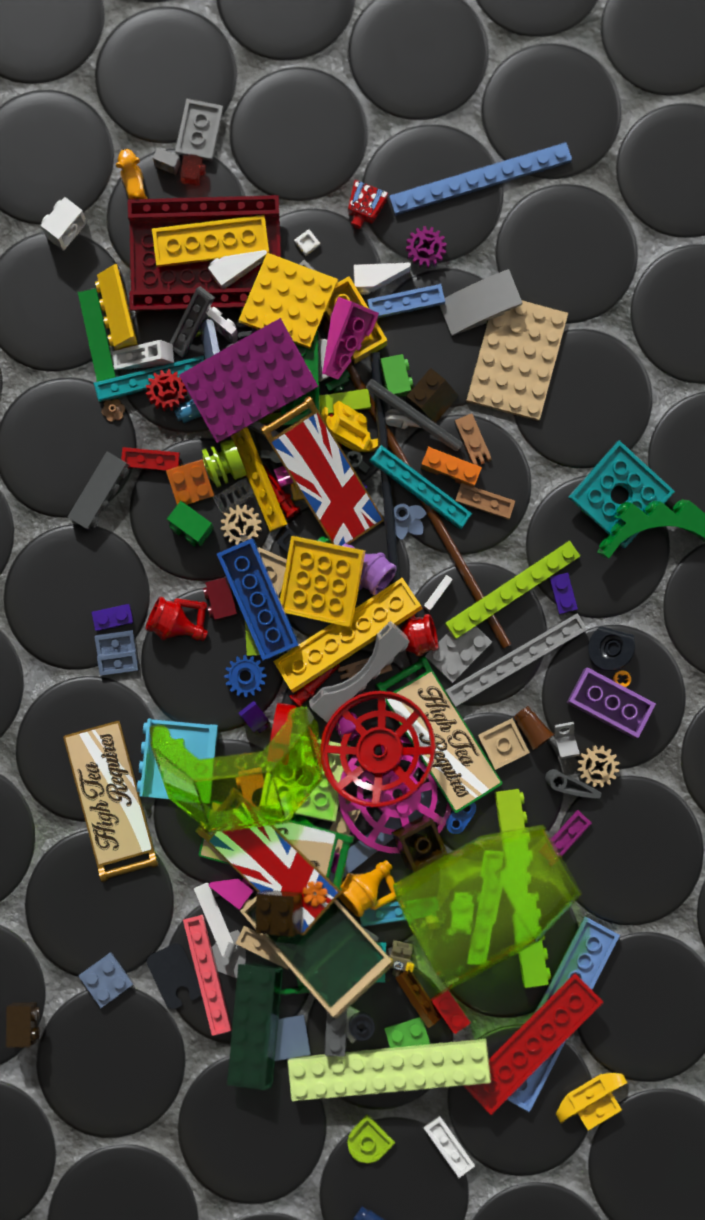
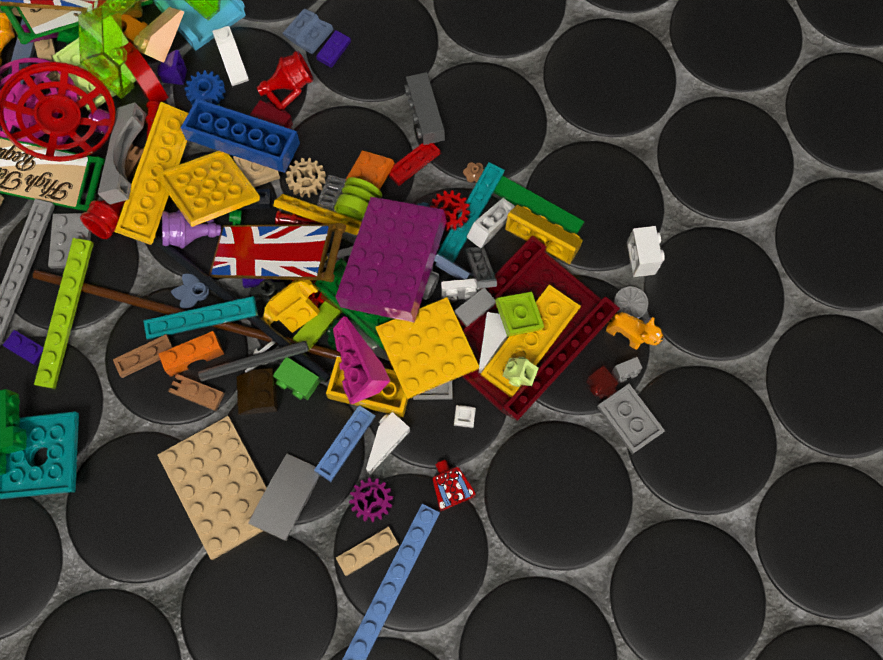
camera: 140 degrees right, 10 degrees down
green brick [167,501,214,547] -> none
white tile [423,575,453,612] -> none
none -> light nougat slope [133,7,184,63]
none -> white slope [212,26,249,86]
none -> tan plate [336,527,399,576]
none -> light grey tile [454,288,496,327]
none -> lime plate [495,292,544,337]
none -> yellowish green brick [503,357,538,387]
none -> light grey wheel [614,286,648,318]

